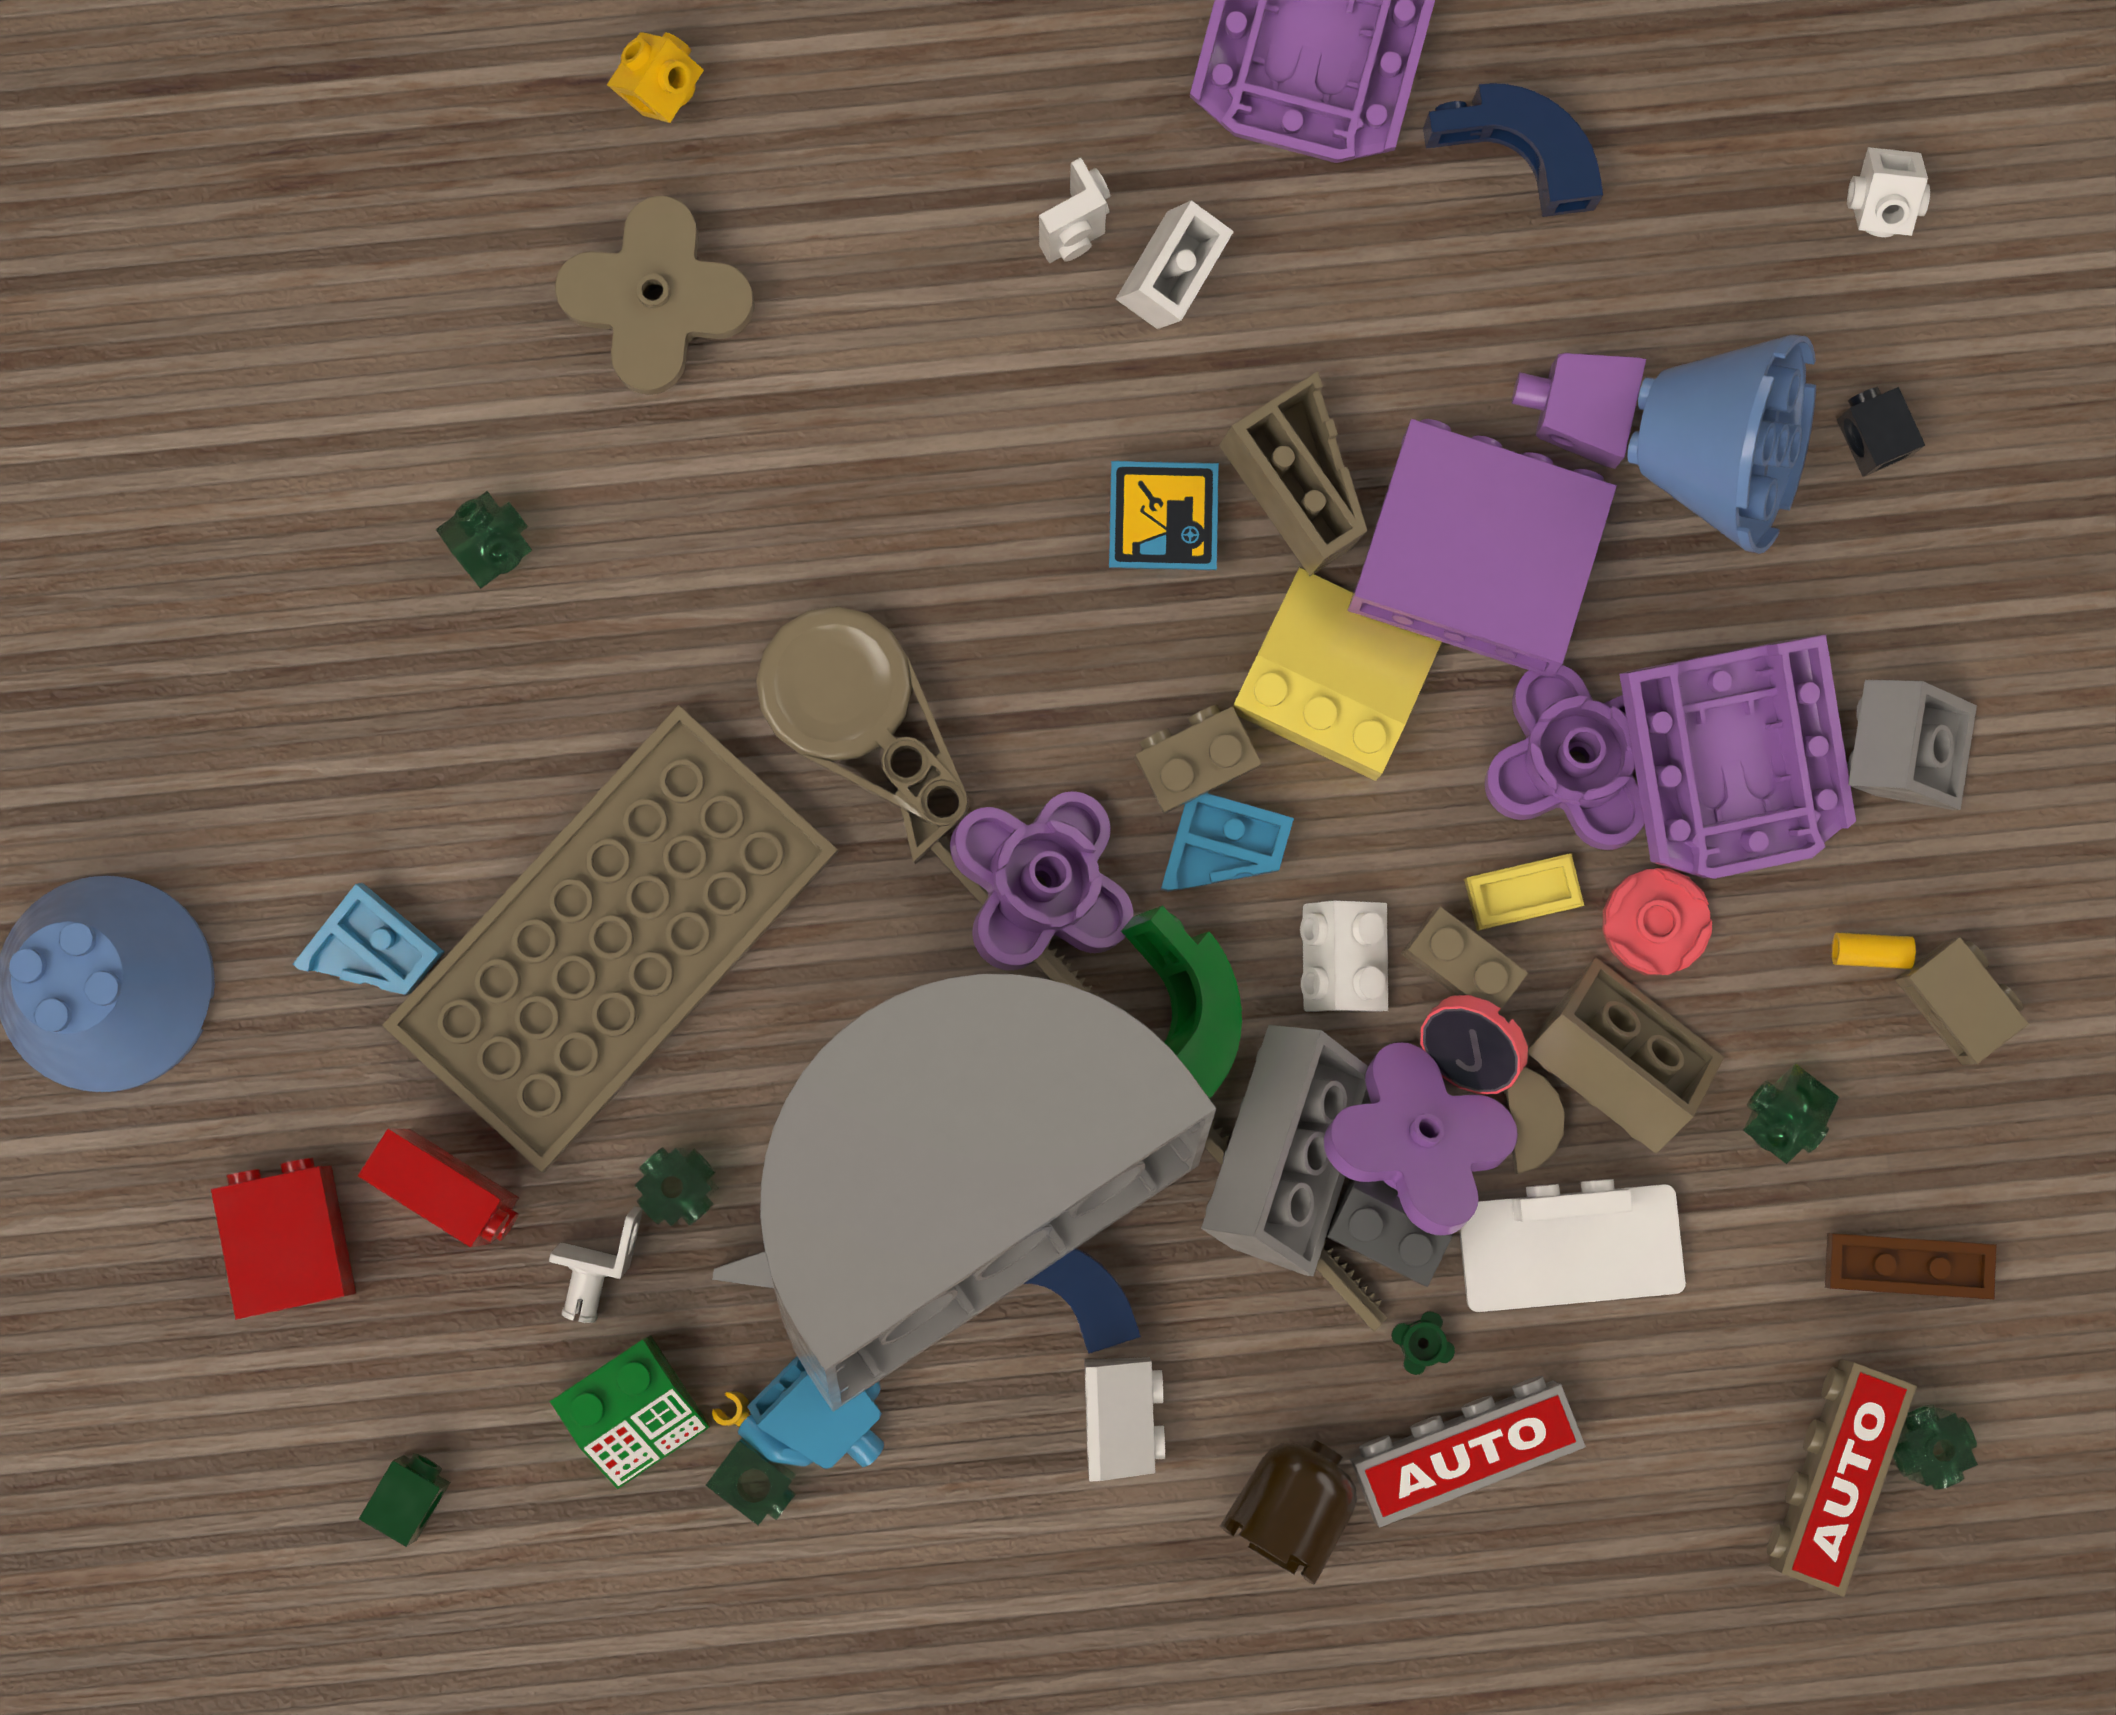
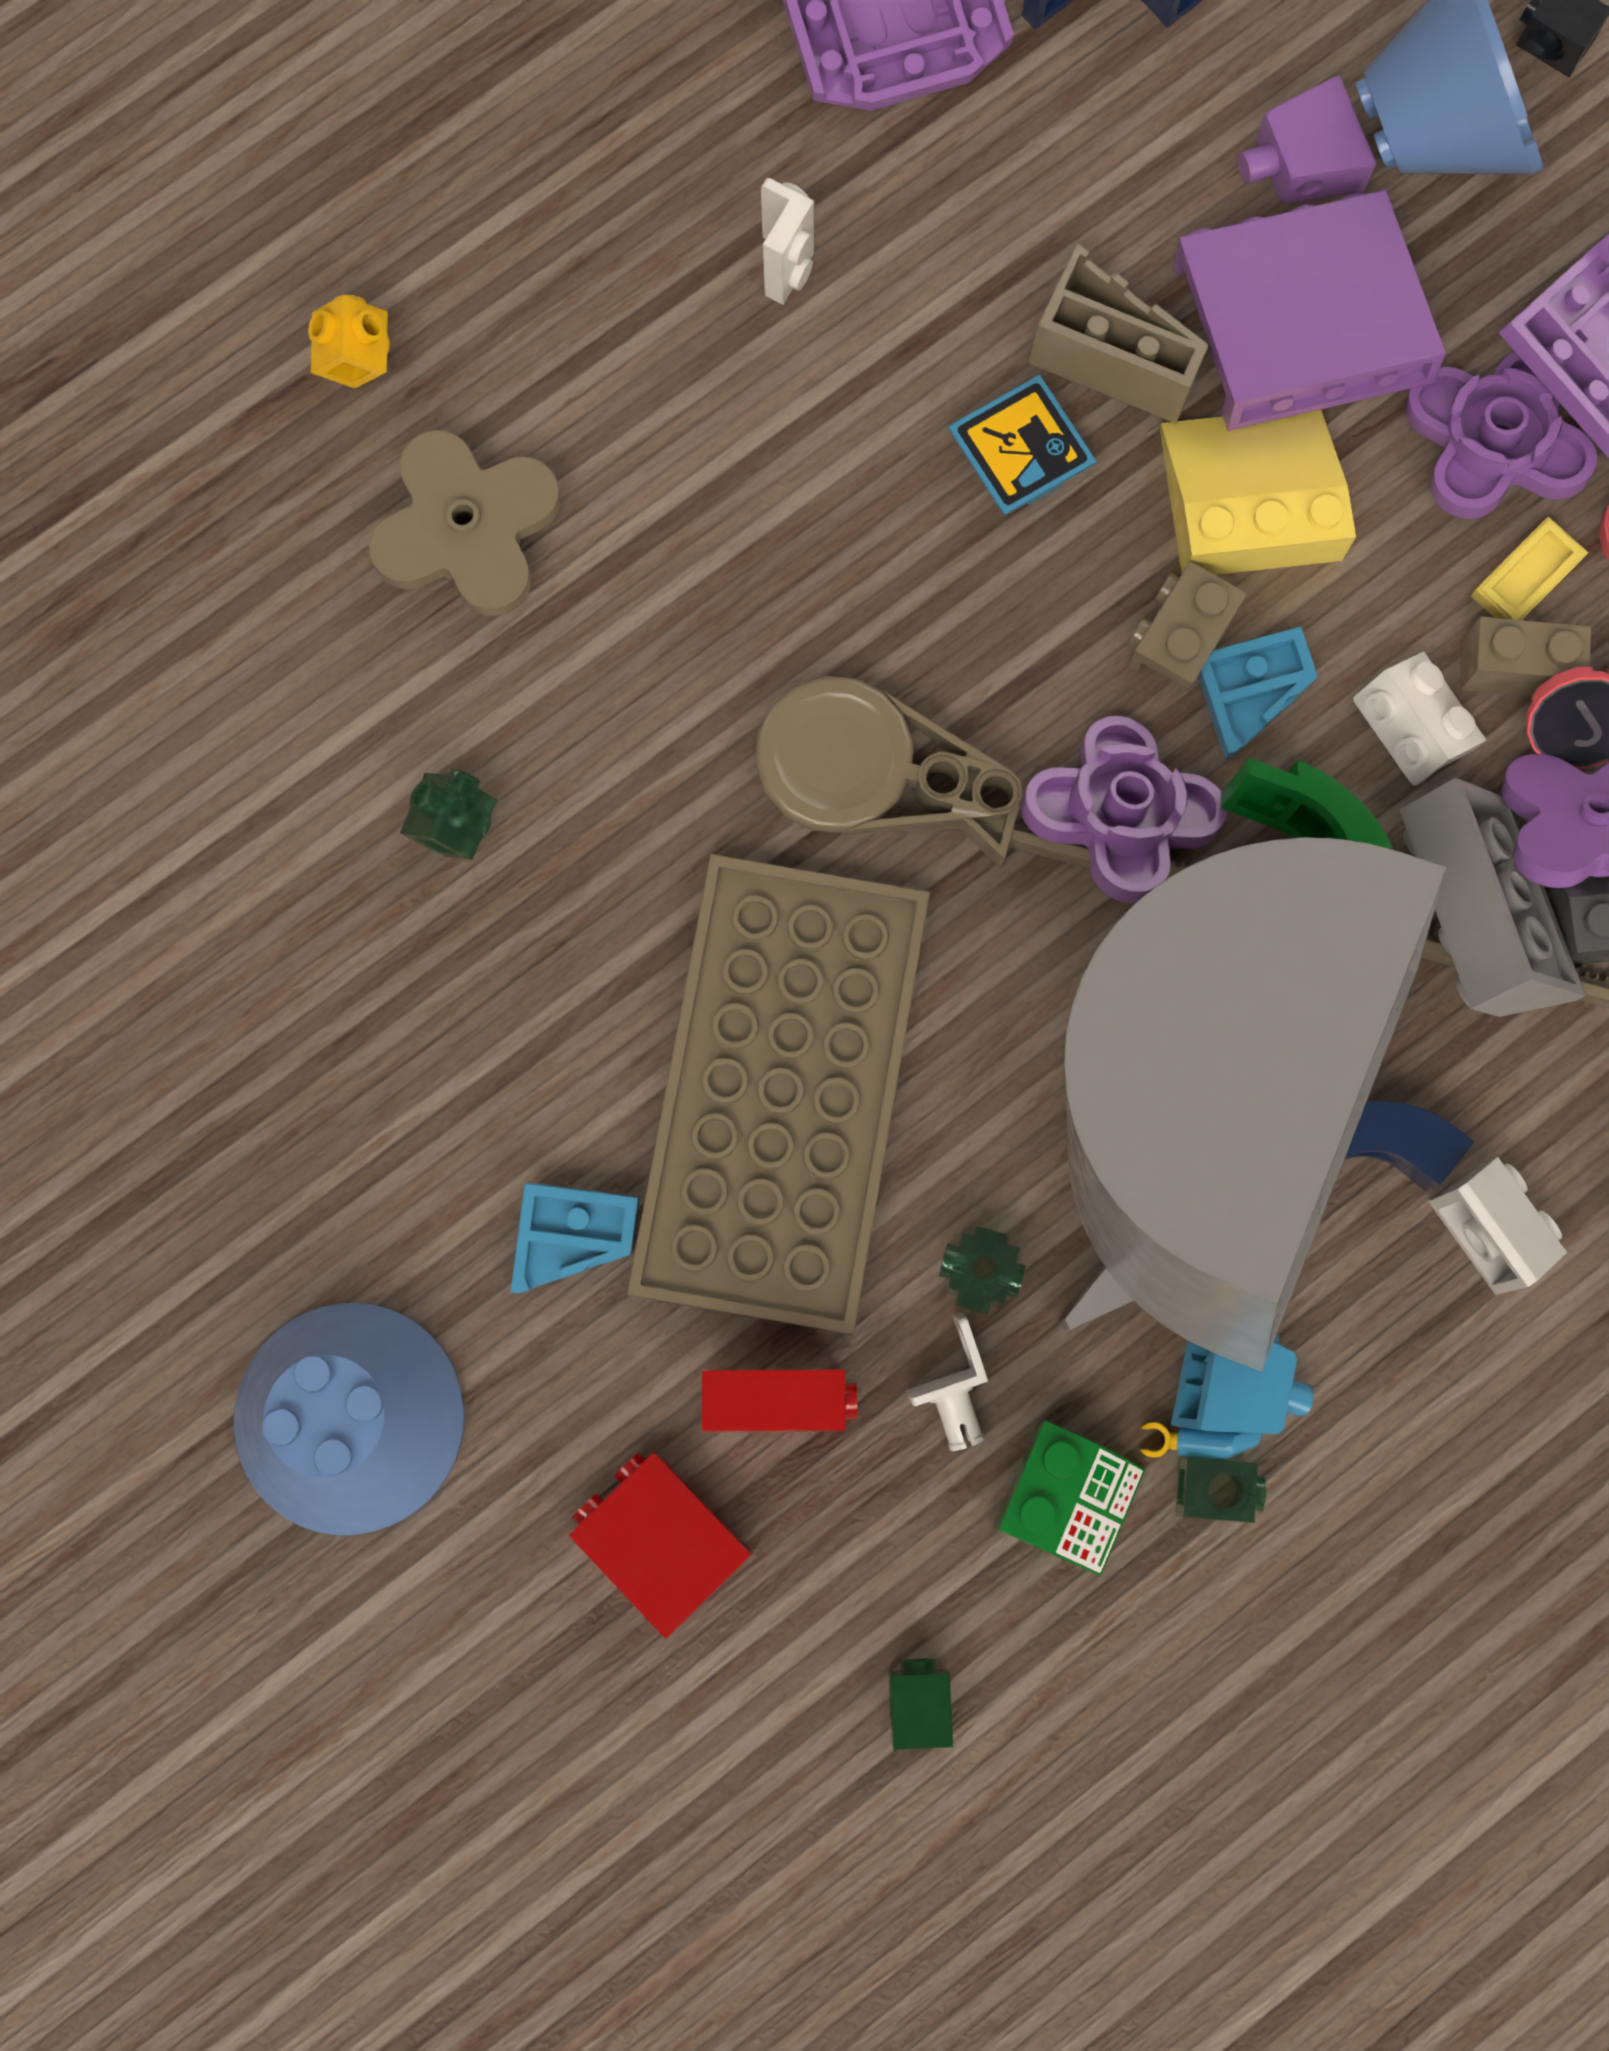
camera: 30 degrees left, 5 degrees down
white brick [1116,200,1234,329] -> none

